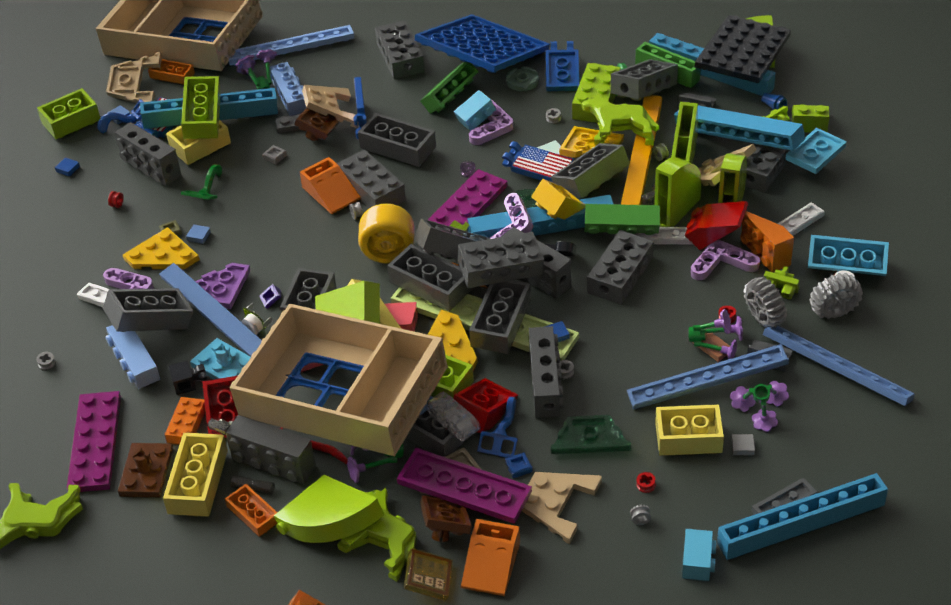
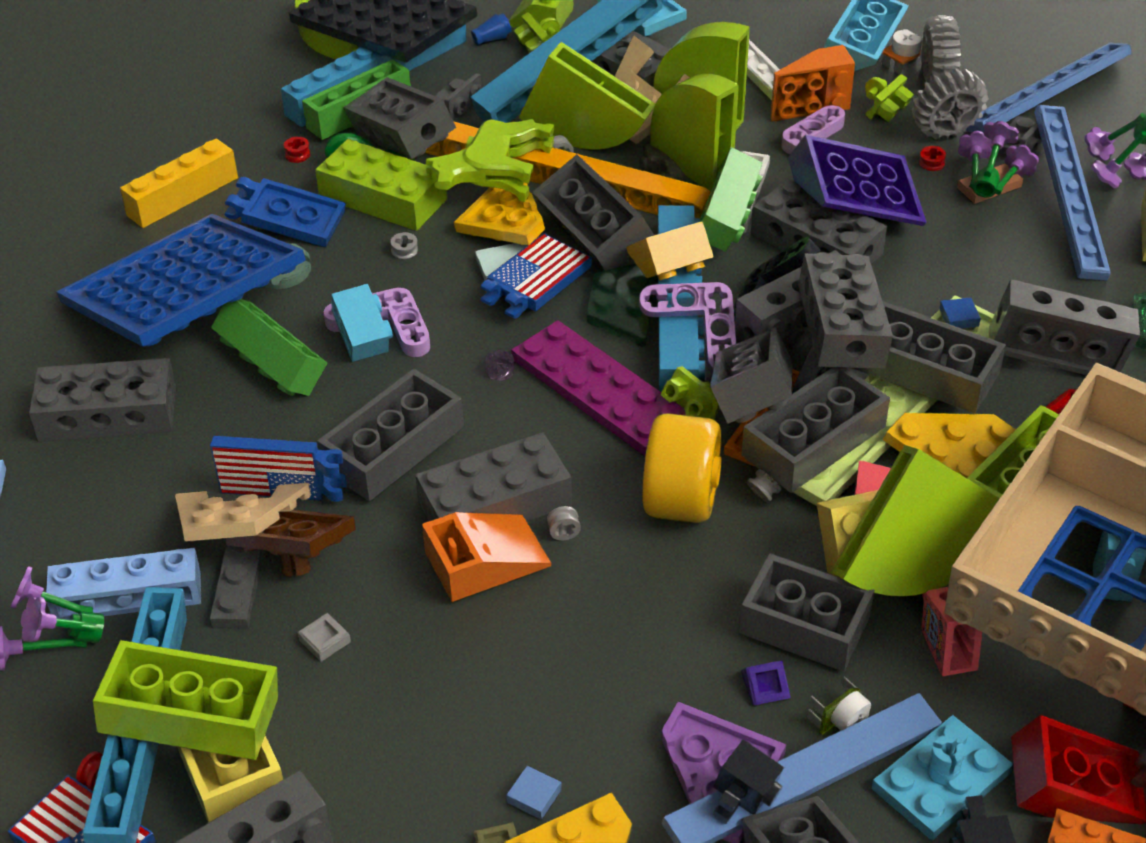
camera: 80 degrees left, 0 degrees up
green piece [181,164,222,200] -> none
red slope [684,201,748,250] -> none
none -> yellow brick [120,138,238,228]
none -> red bush [284,137,310,163]
none -> black brick [713,739,784,824]
none -> dark purple slope [788,134,927,226]

